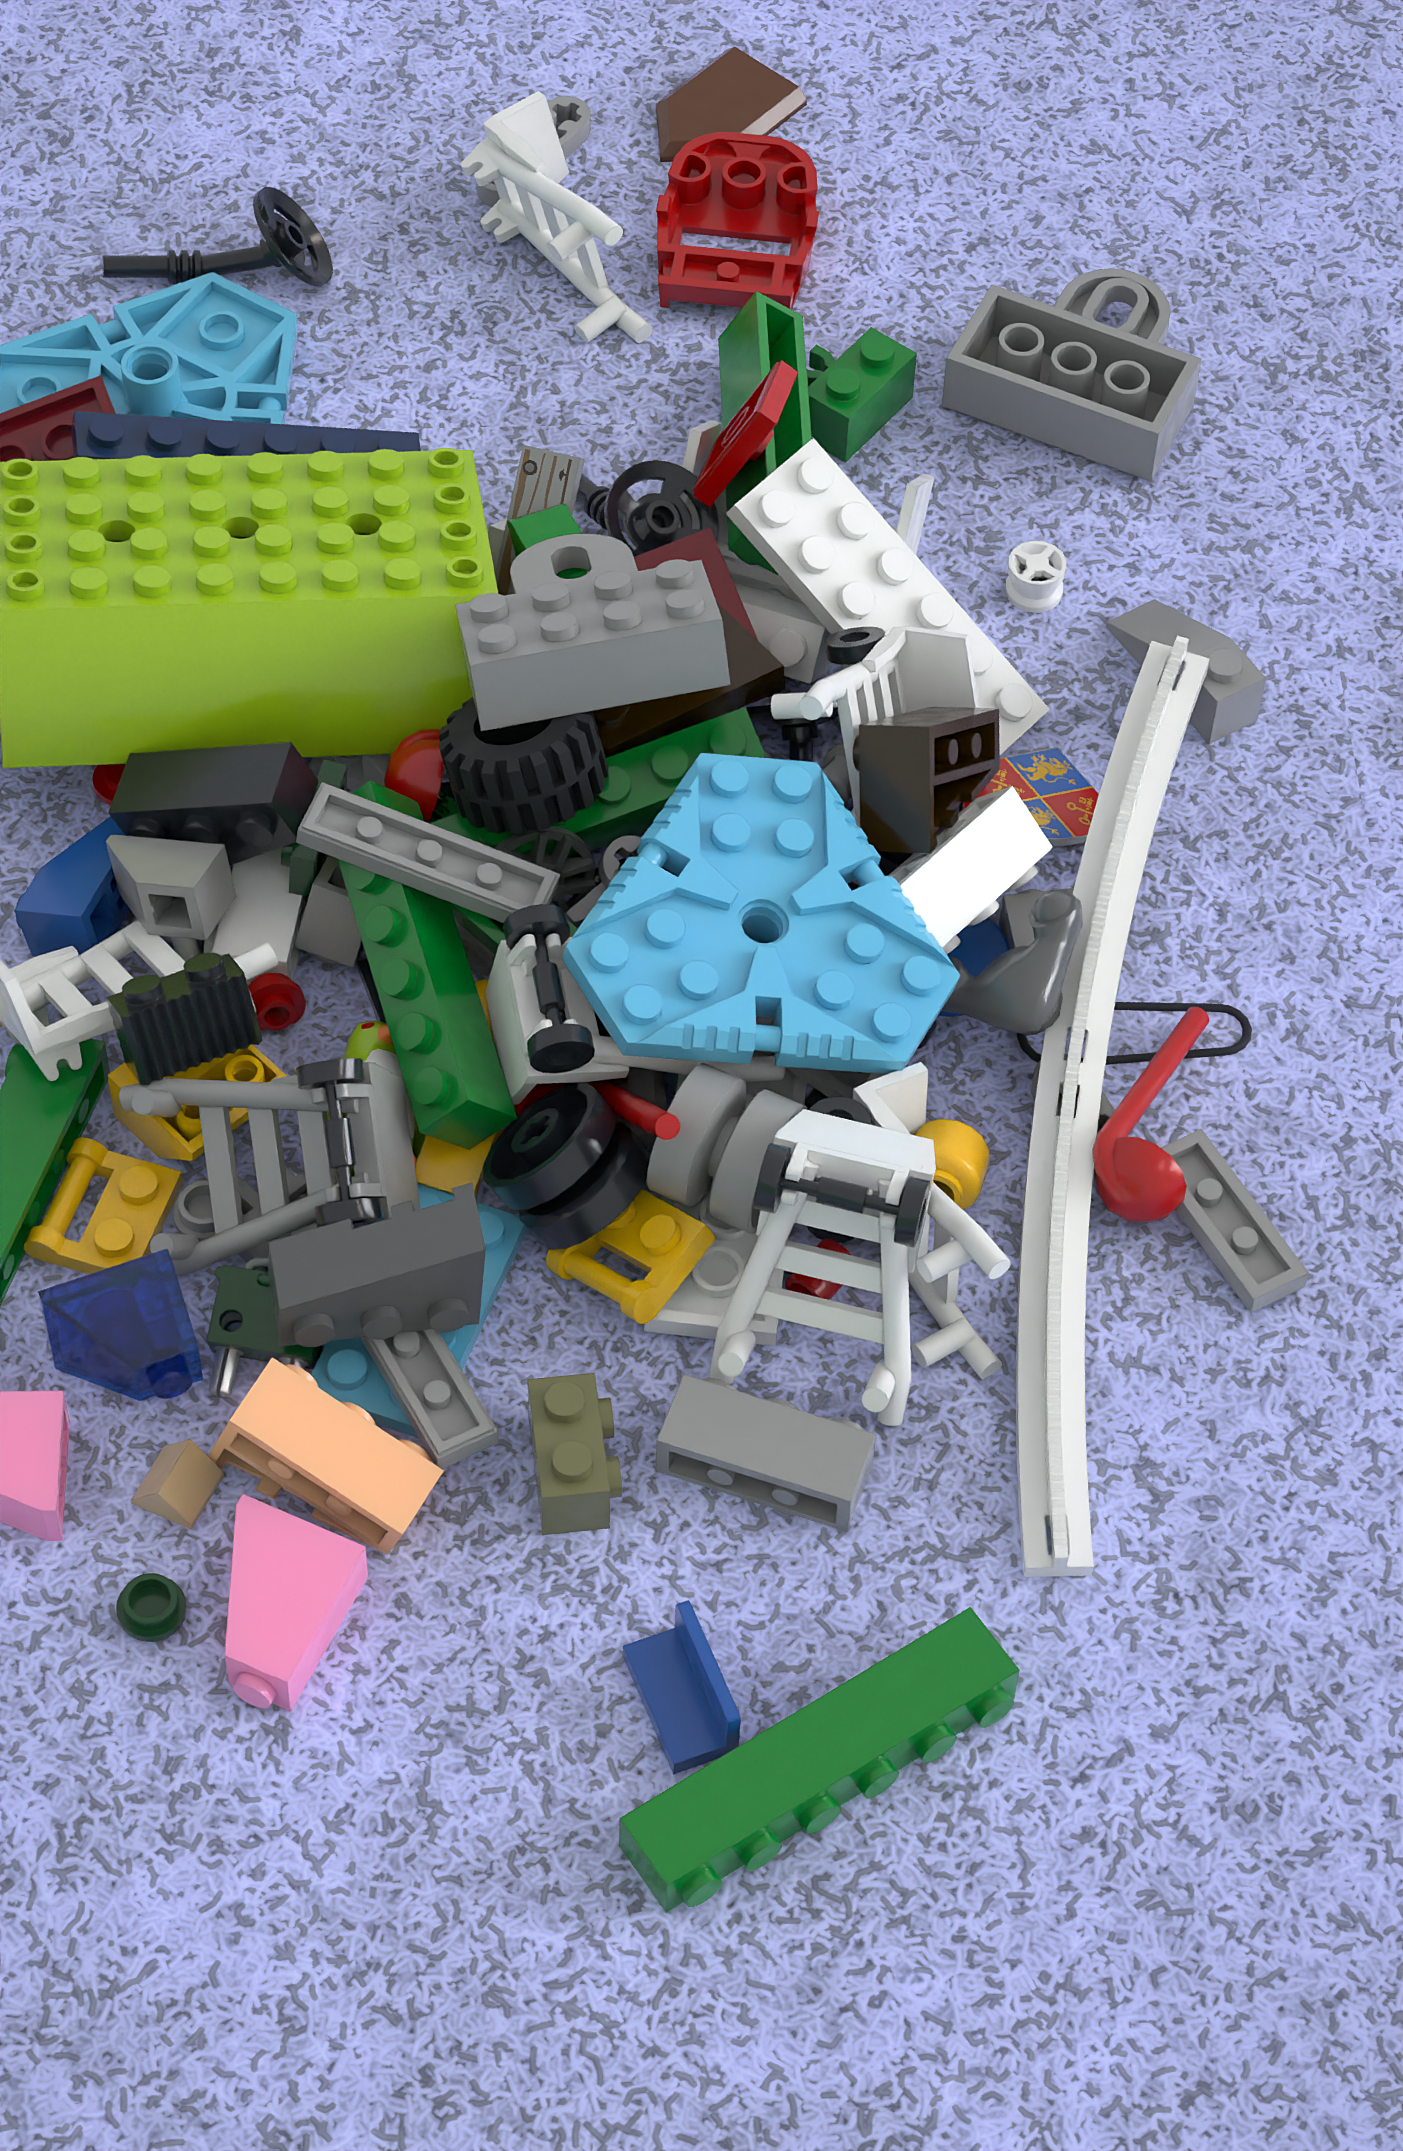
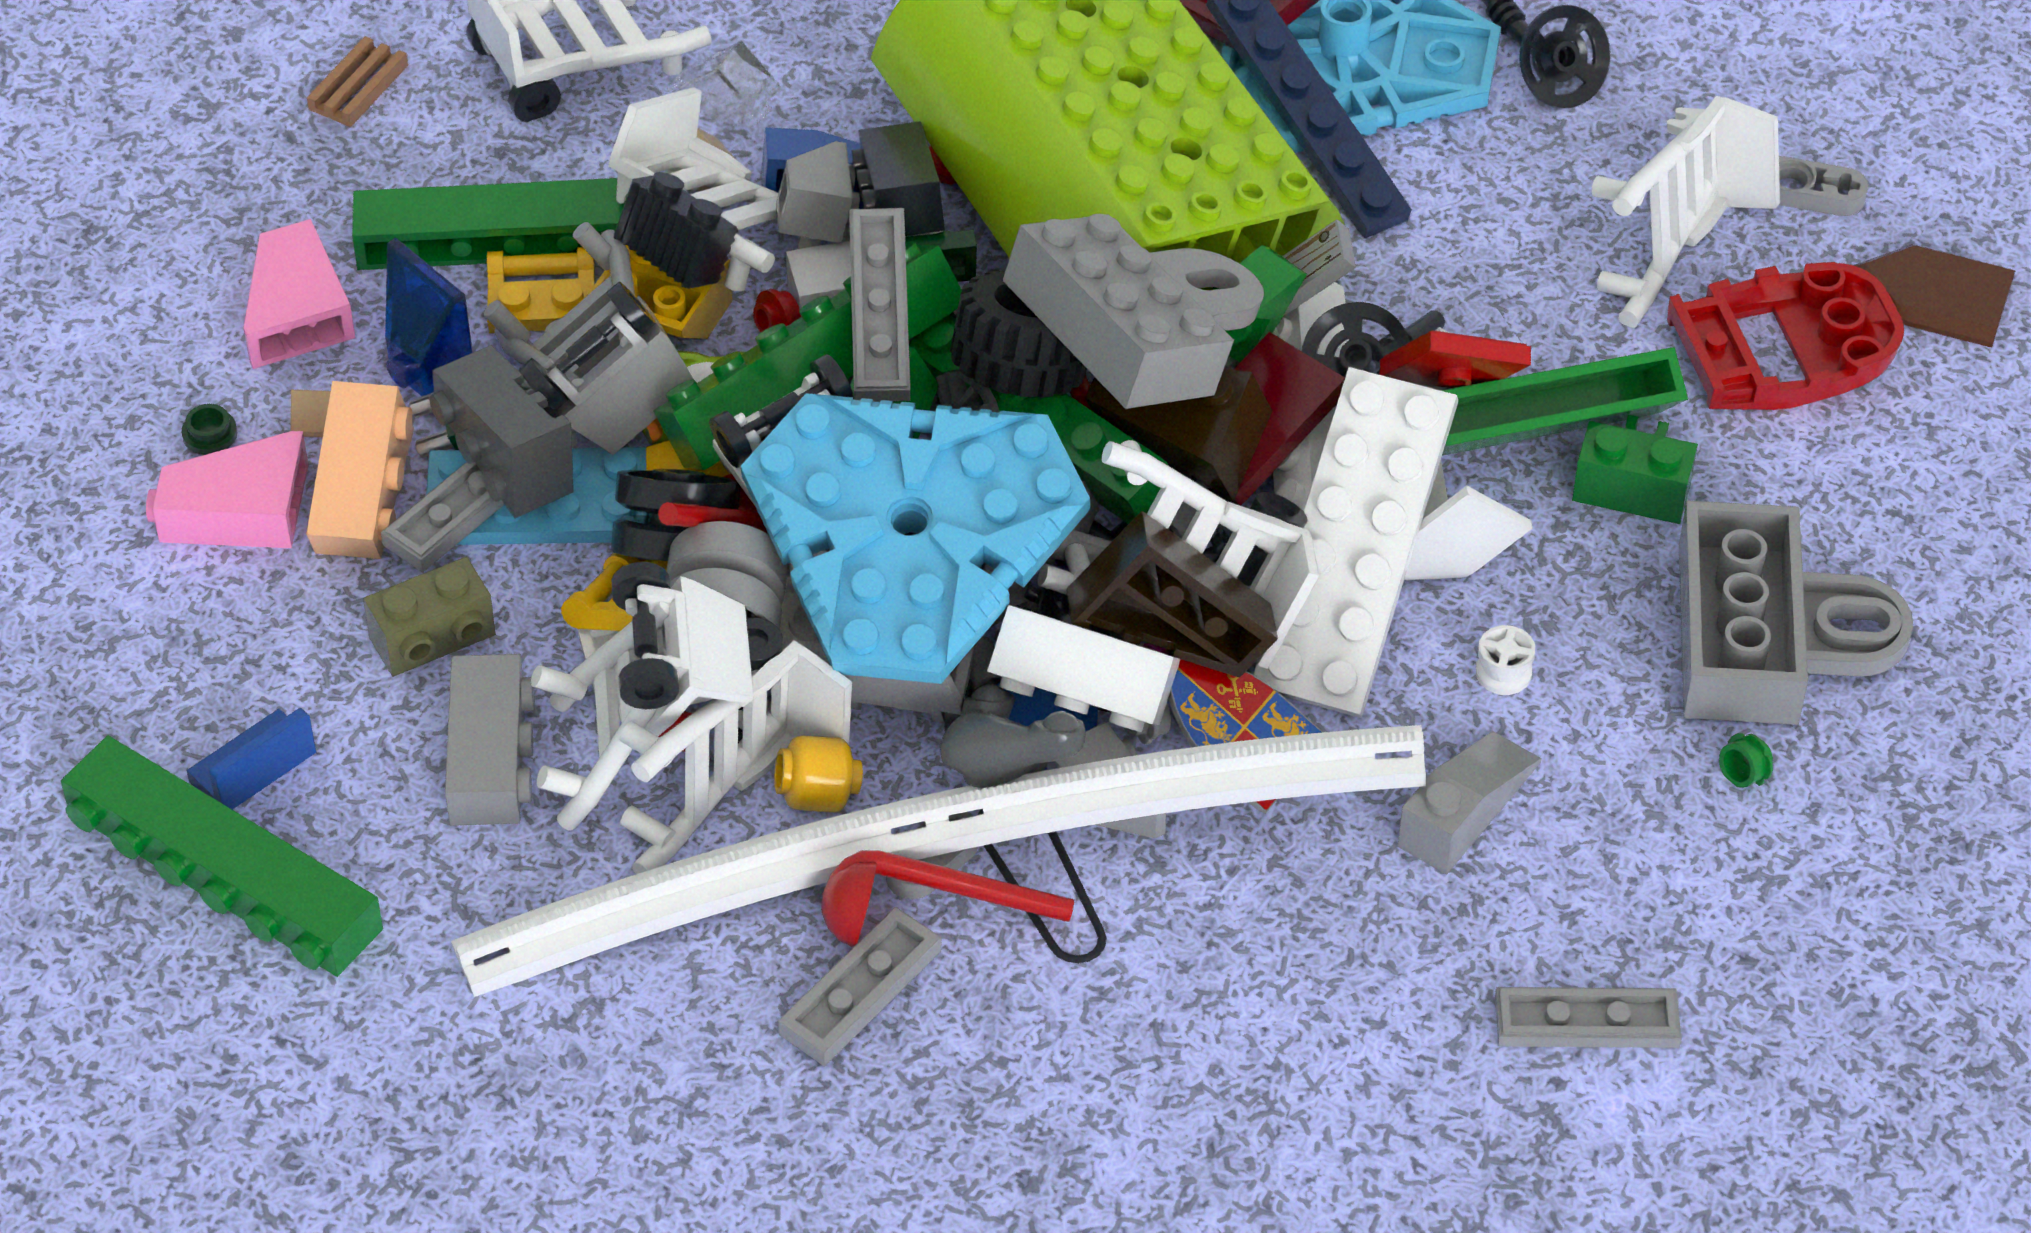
camera: 70 degrees right, 5 degrees down
none -> green plate [1719,733,1773,788]

